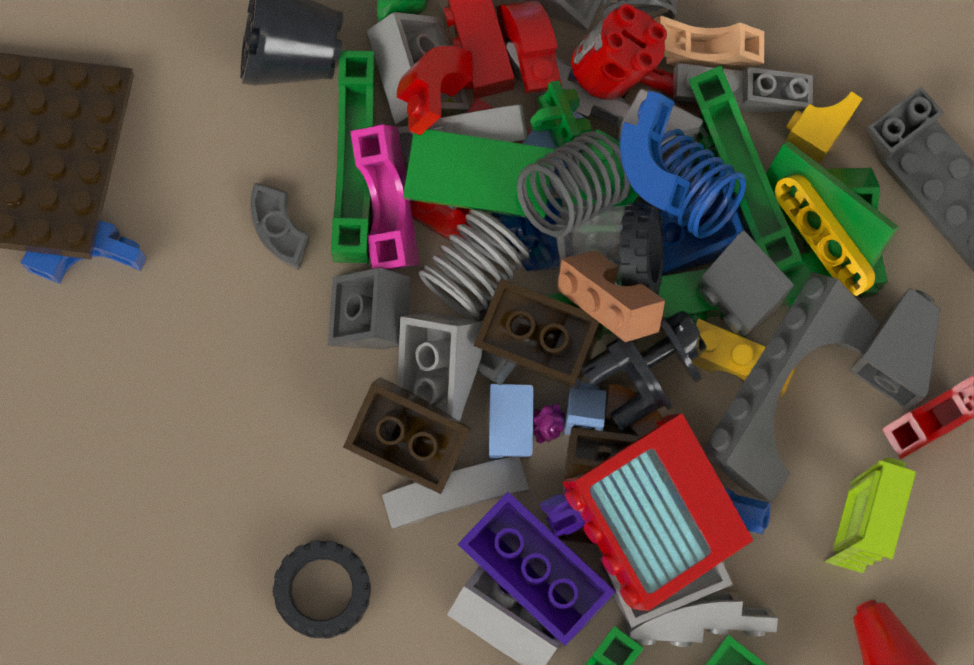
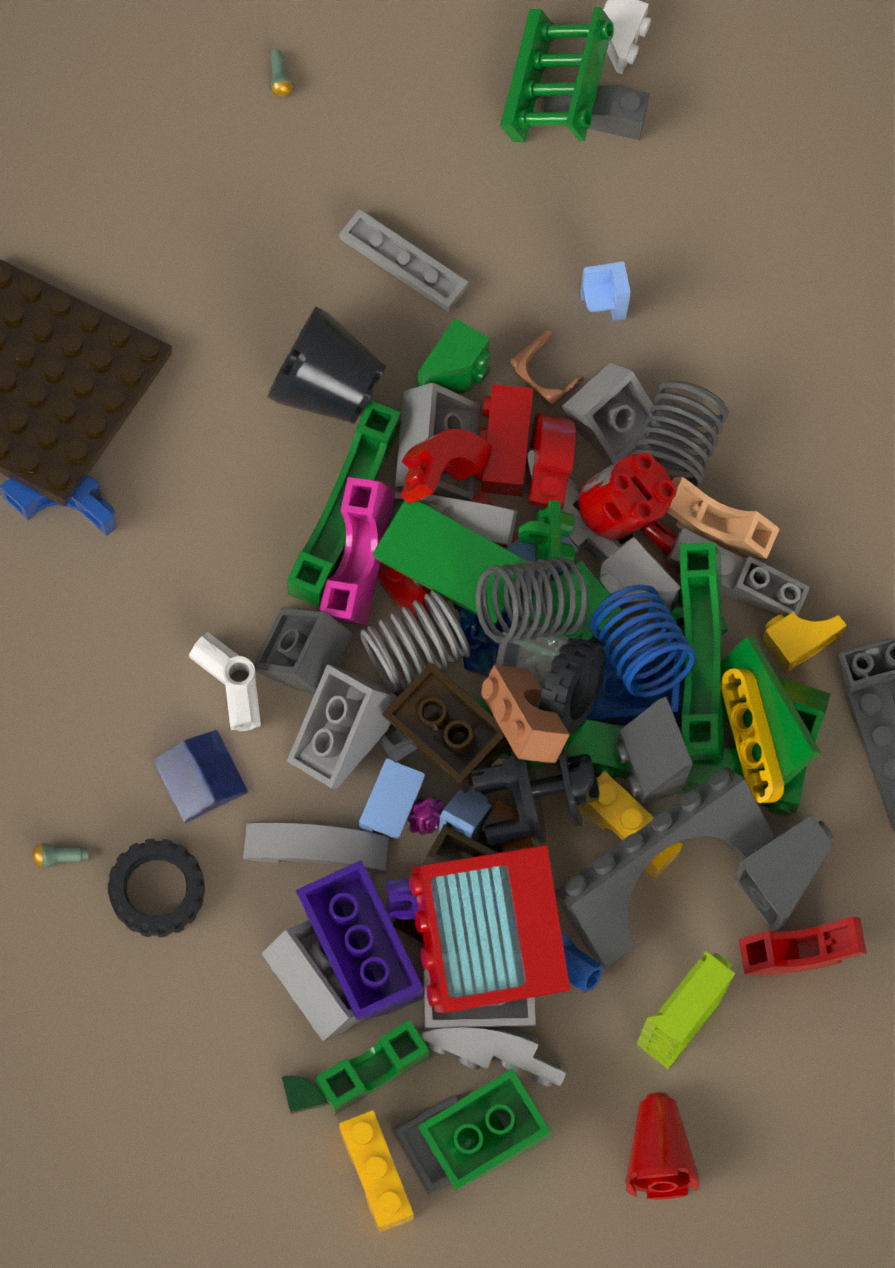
camera: 20 degrees right, 5 degrees down
dark grey tile [251,183,310,270] -> none
dark brown slope [343,377,472,494] -> none
blue arch [620,91,690,217] -> none
none -> sand green piece [32,843,88,868]
none -> clear blue slope [153,730,248,823]
none -> white piece [189,632,261,731]

